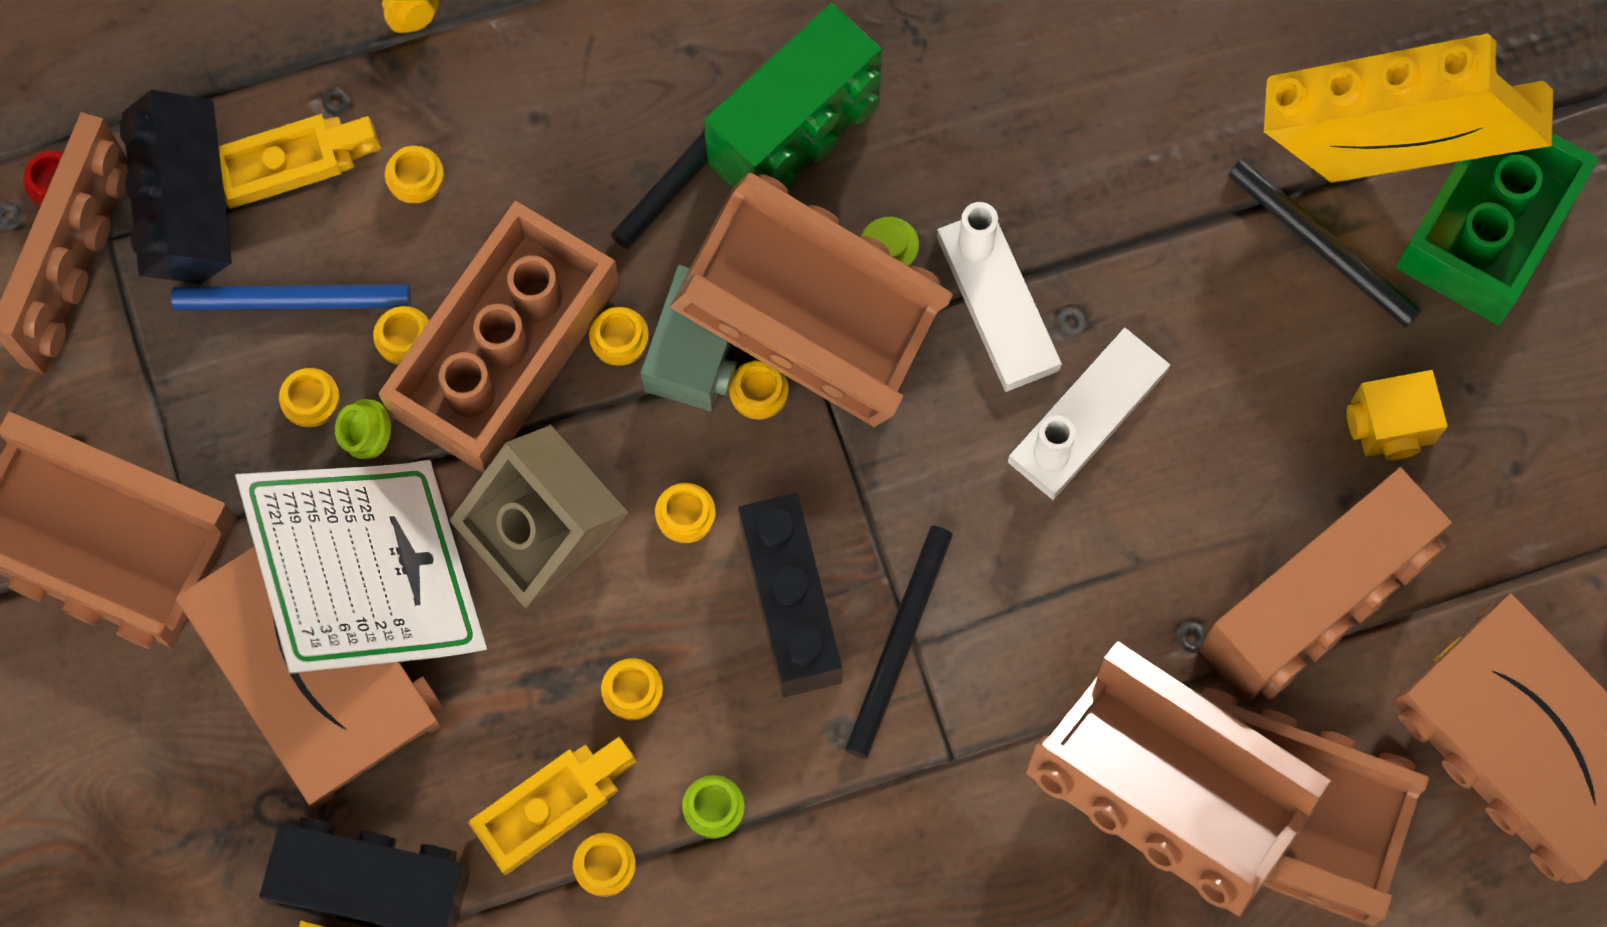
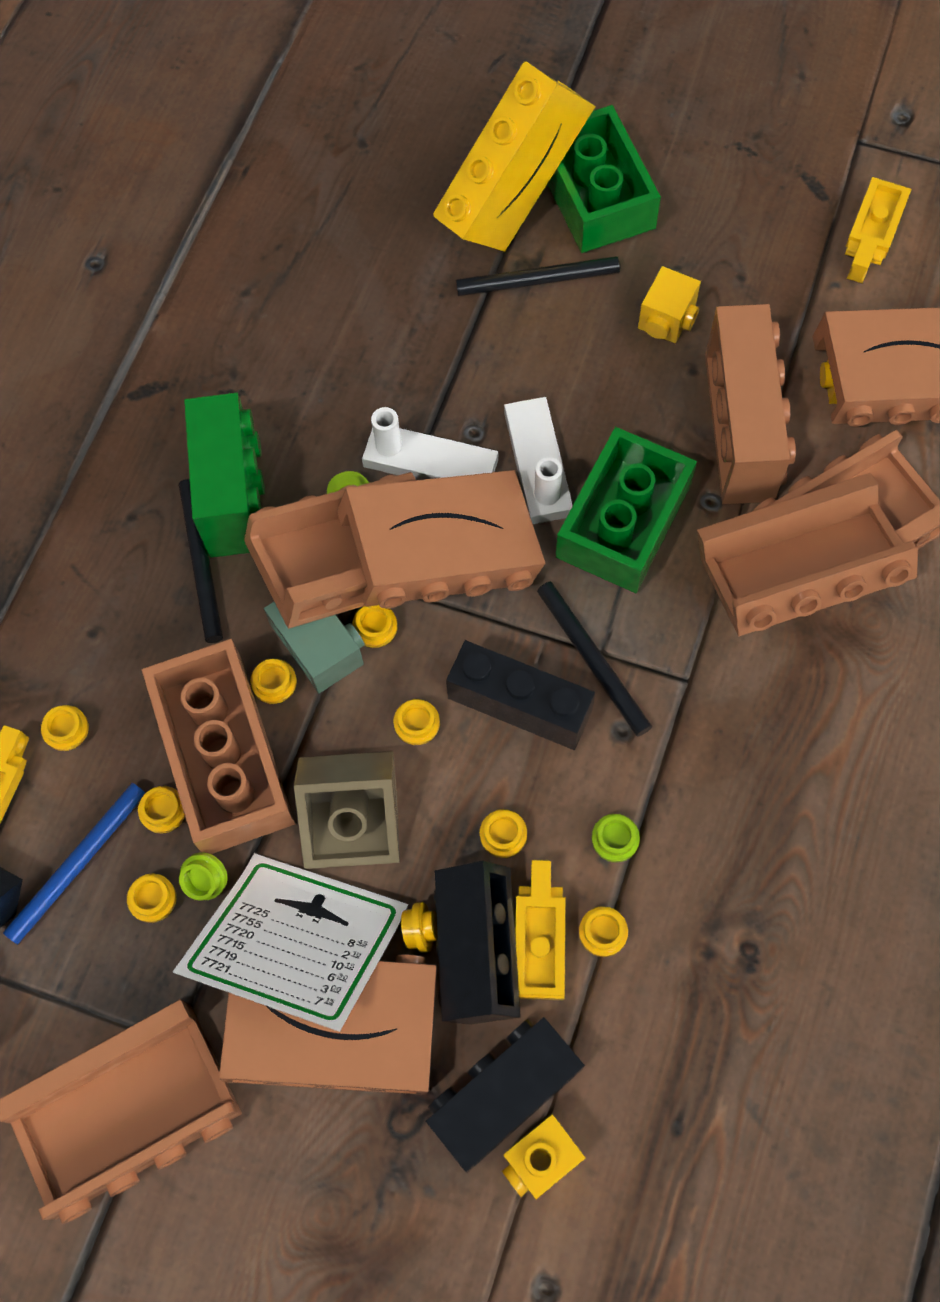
camera: 50 degrees left, 5 degrees down
none -> nougat panel [337,470,546,609]
none -> yellow plate [401,902,438,953]
none -> black brick [434,860,521,1025]
none -> green brick [556,426,697,594]

